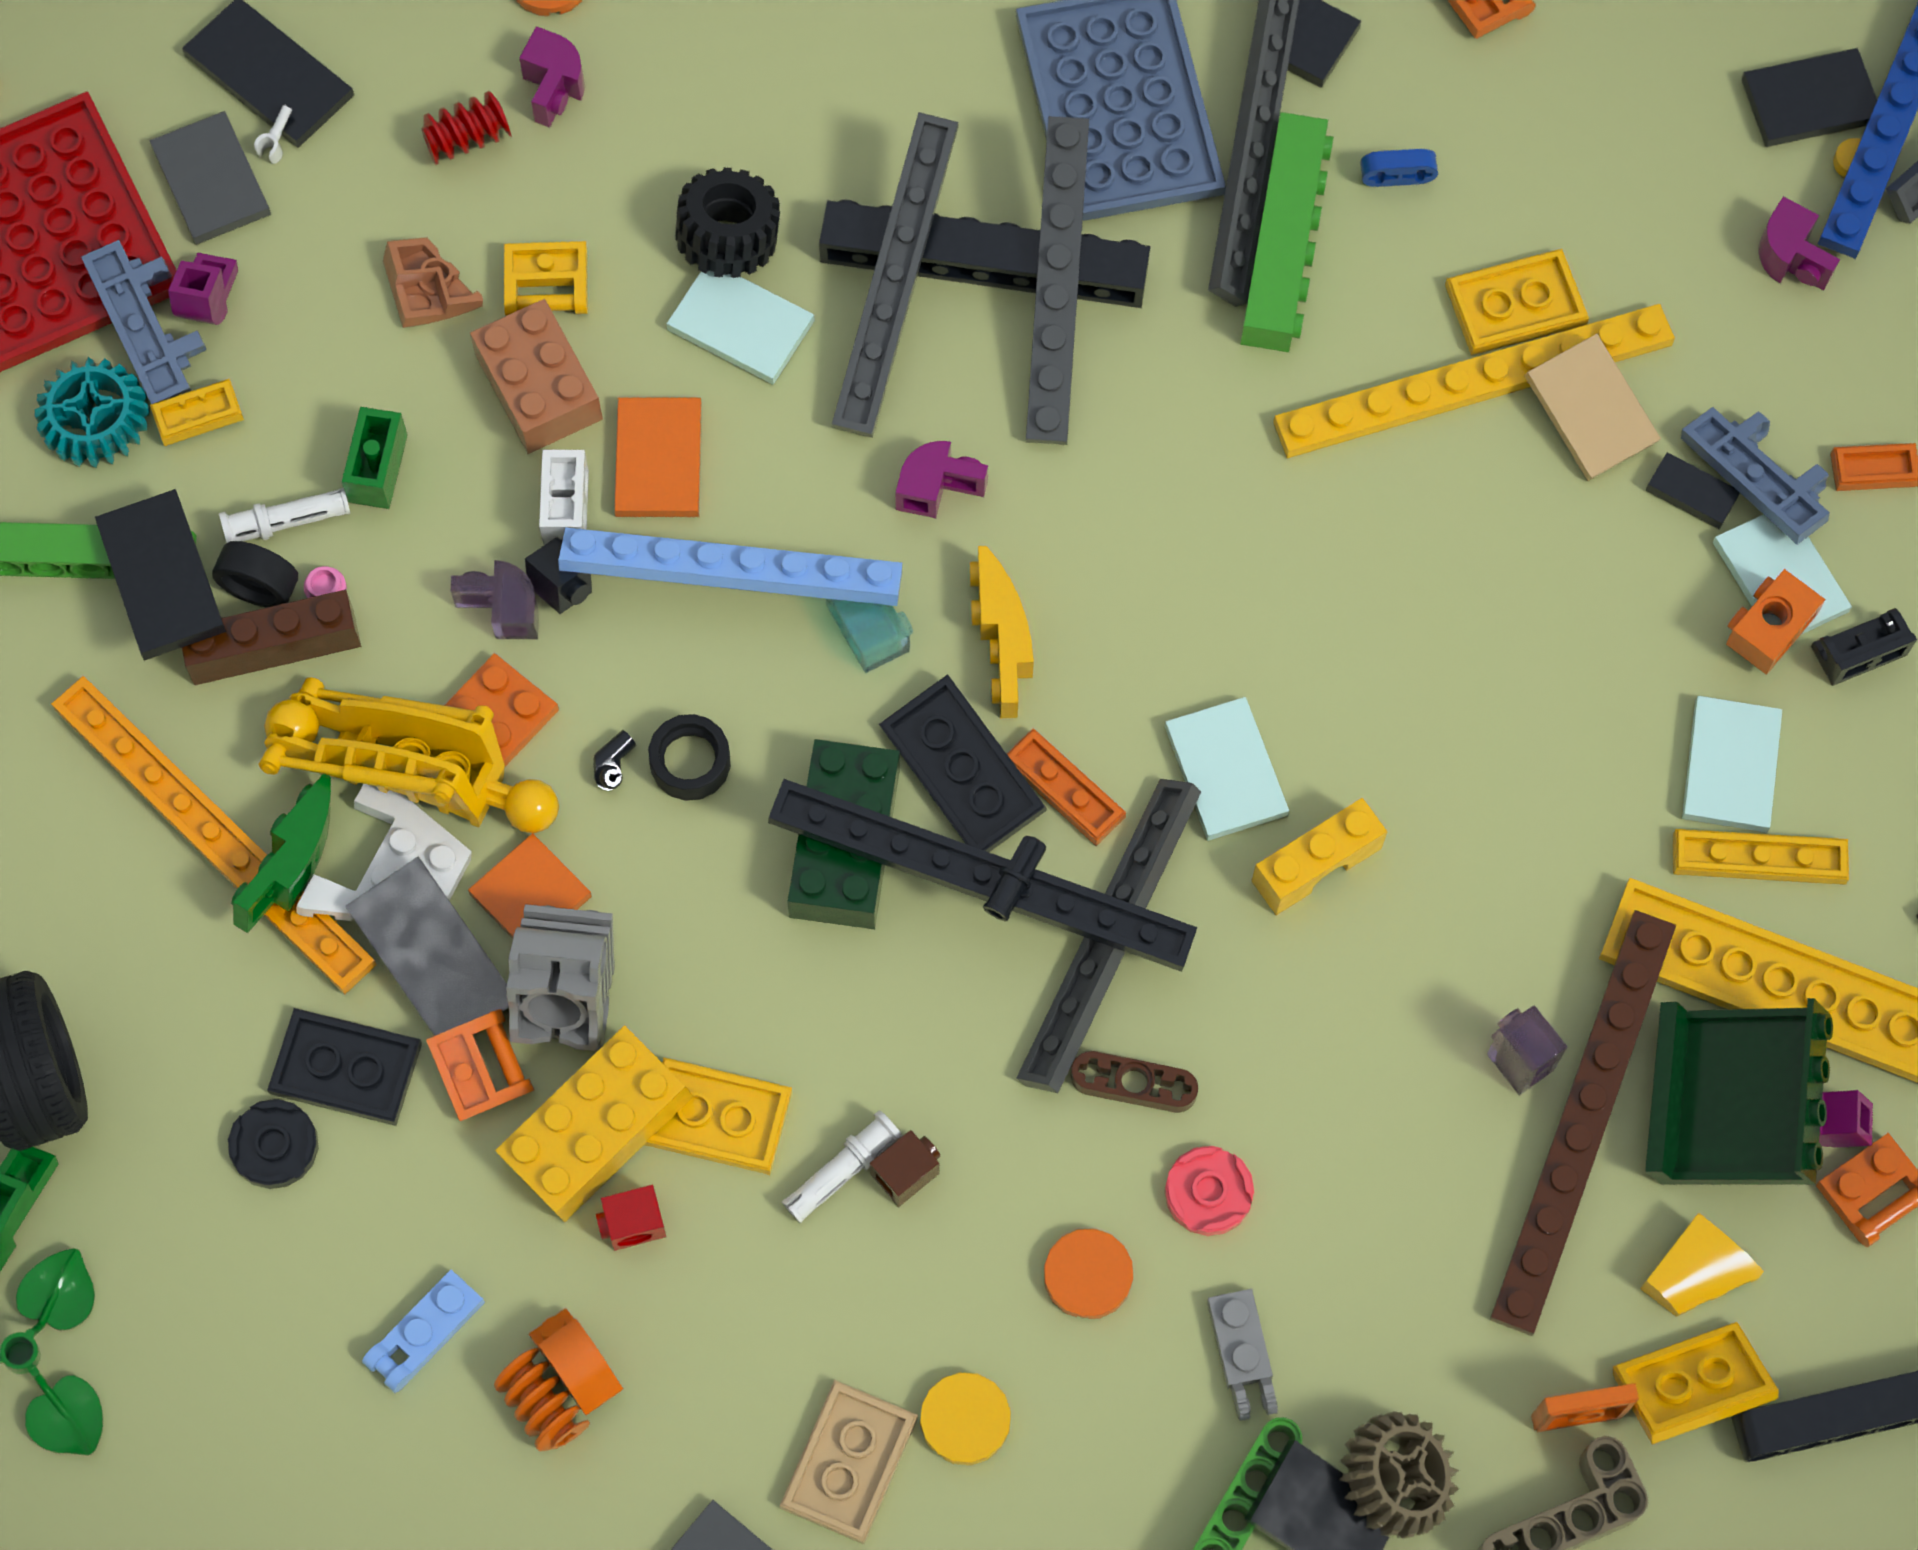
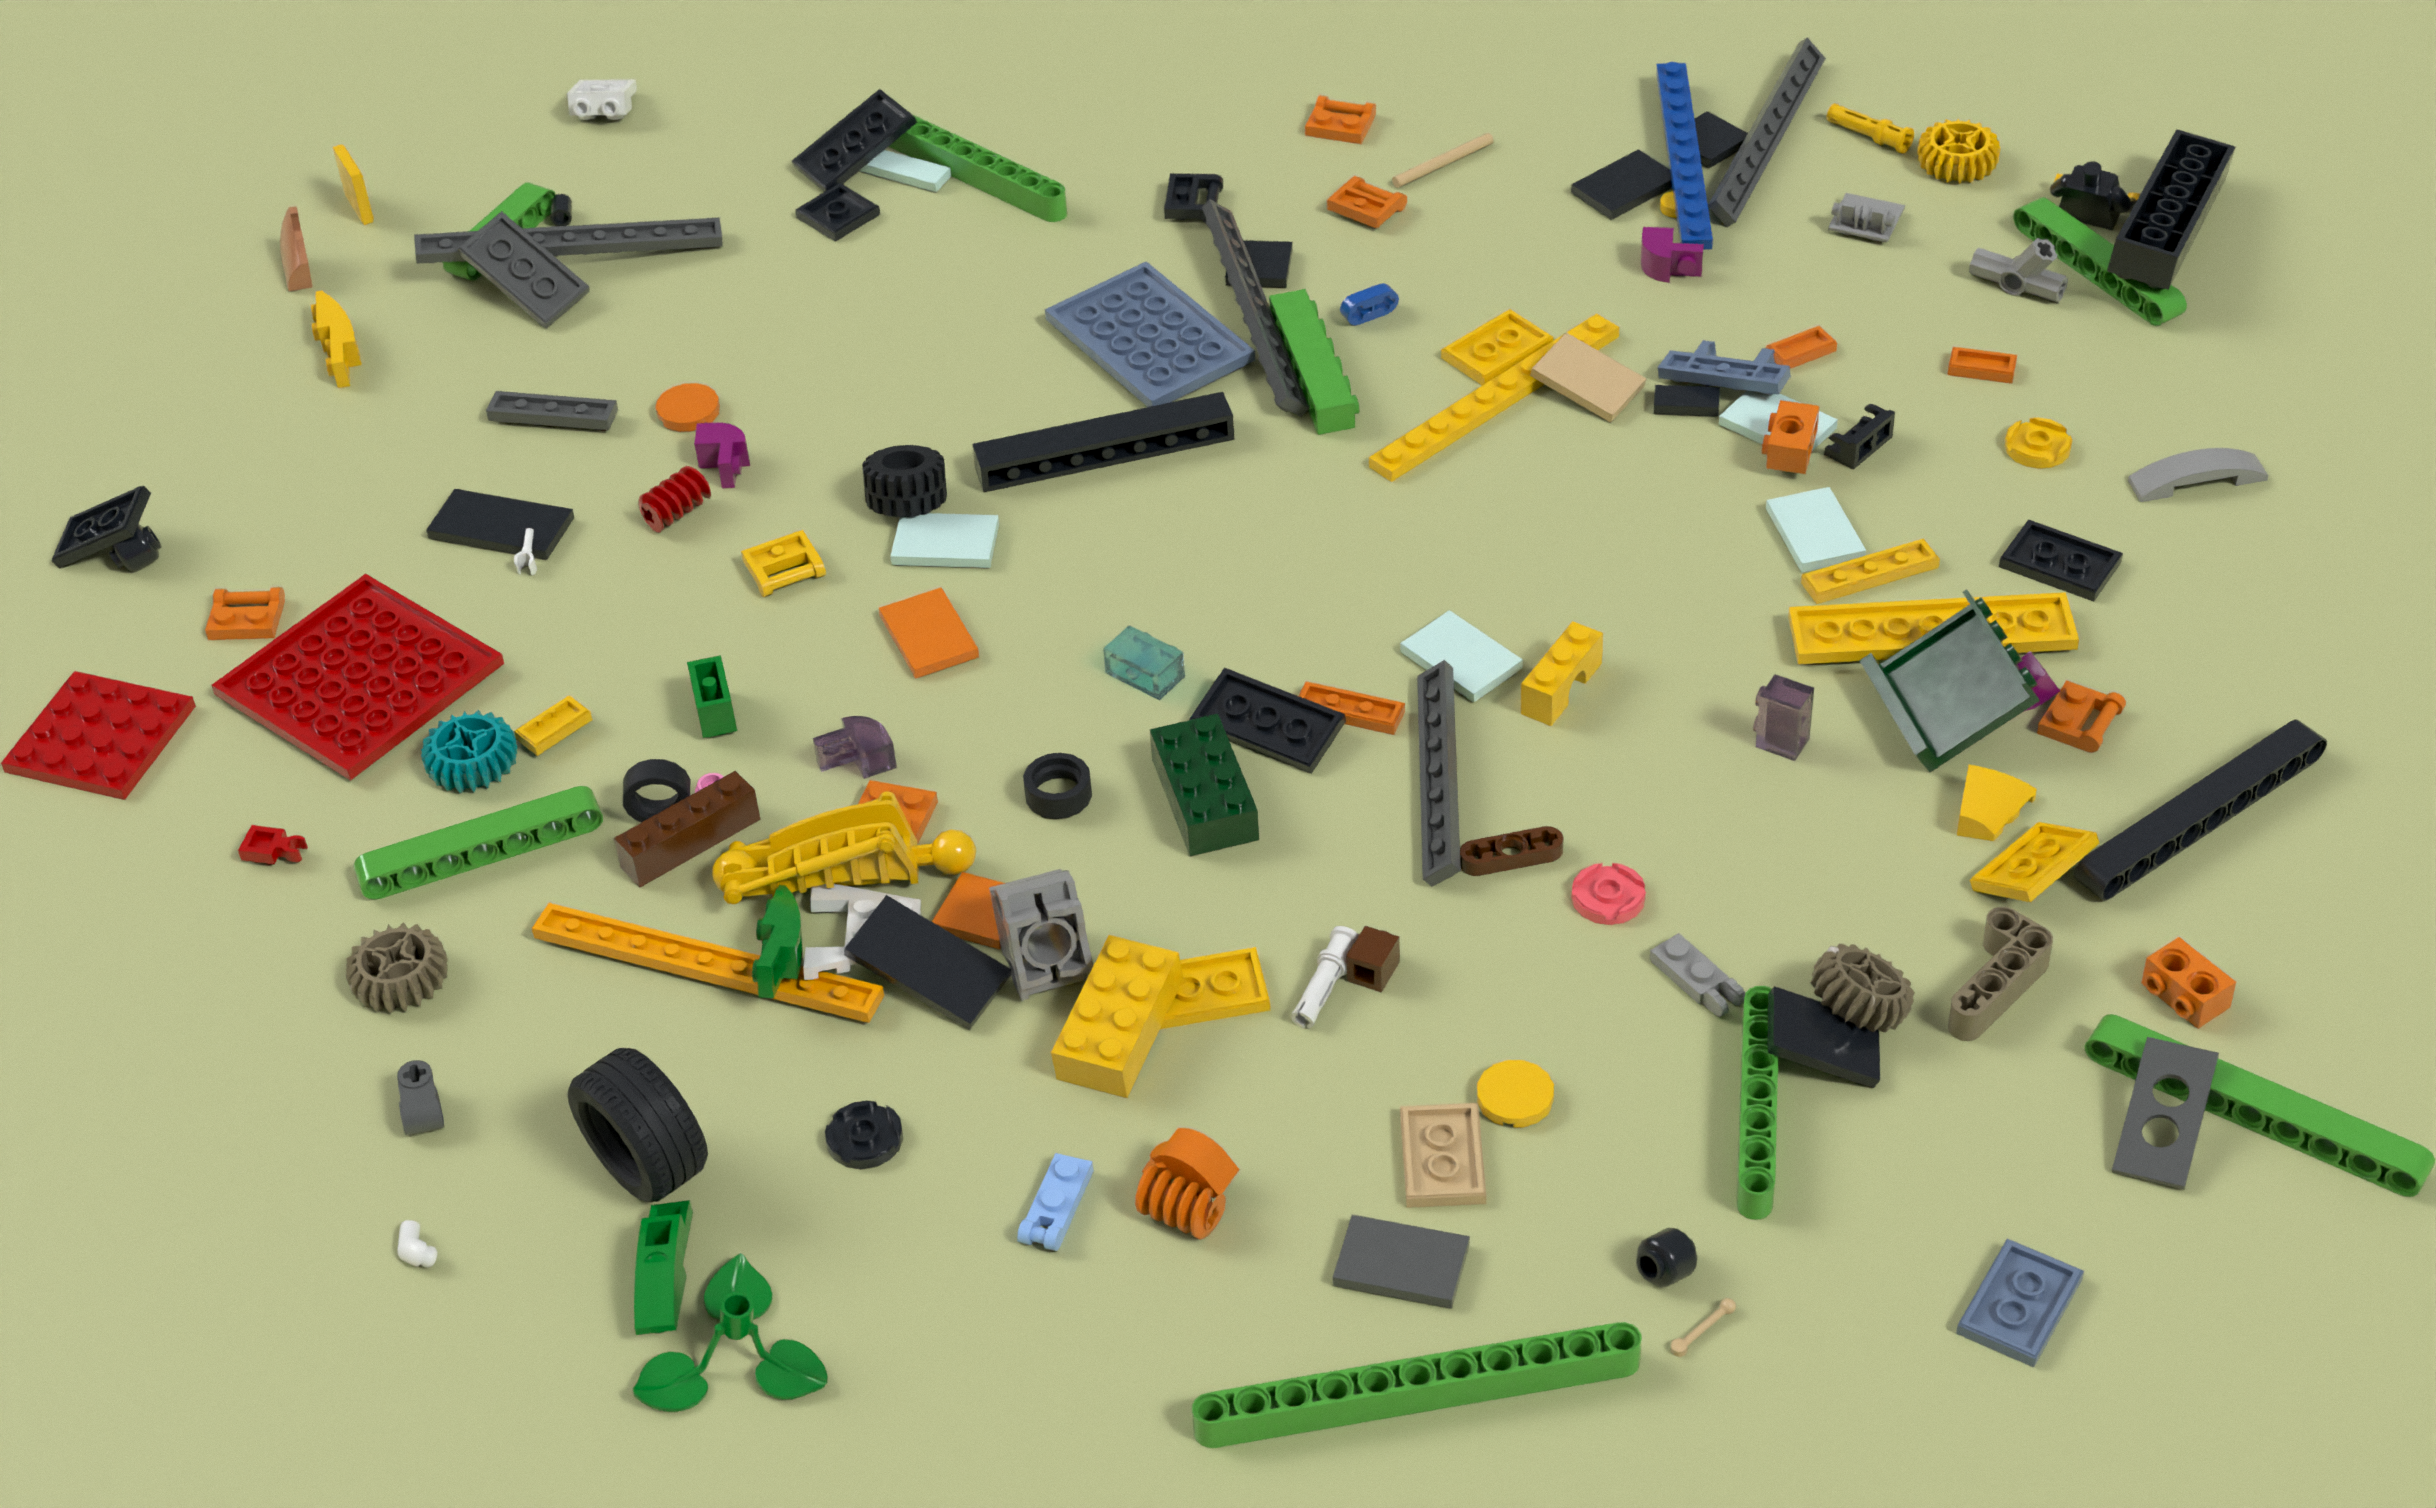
camera: 20 degrees left, 25 degrees down
sand blue hinge [81,240,207,404] -> none
black tile [95,489,226,661] -> none
dark grey tile [150,111,272,245] -> none
magenta brick [168,252,238,325] -> none
white pin [219,488,350,543] -> none
black tile [267,1008,422,1126] -> none
nougat slope [383,237,483,328] -> none
orange plate [426,1009,534,1122] -> none
nougat brick [470,299,603,454] -> none
black brick [525,537,592,614] -> none
white brick [539,450,589,545] -> none
light blue plate [558,527,903,606] -> none
black arm [593,730,636,791] -> none
red brick [596,1184,667,1251] -> none
black plate [768,779,1198,972] -> none
dark grey plate [832,112,959,438] -> none
magenta brick [895,441,988,518] -> none
yellow slope [970,546,1034,718] -> none
black axle [983,836,1046,922] -> none
dark grey plate [1026,116,1089,445] -> none
orange tile [1044,1229,1133,1319] -> none
reddish brown plate [1490,910,1676,1336] -> none
orange tile [1531,1383,1639,1432] -> none

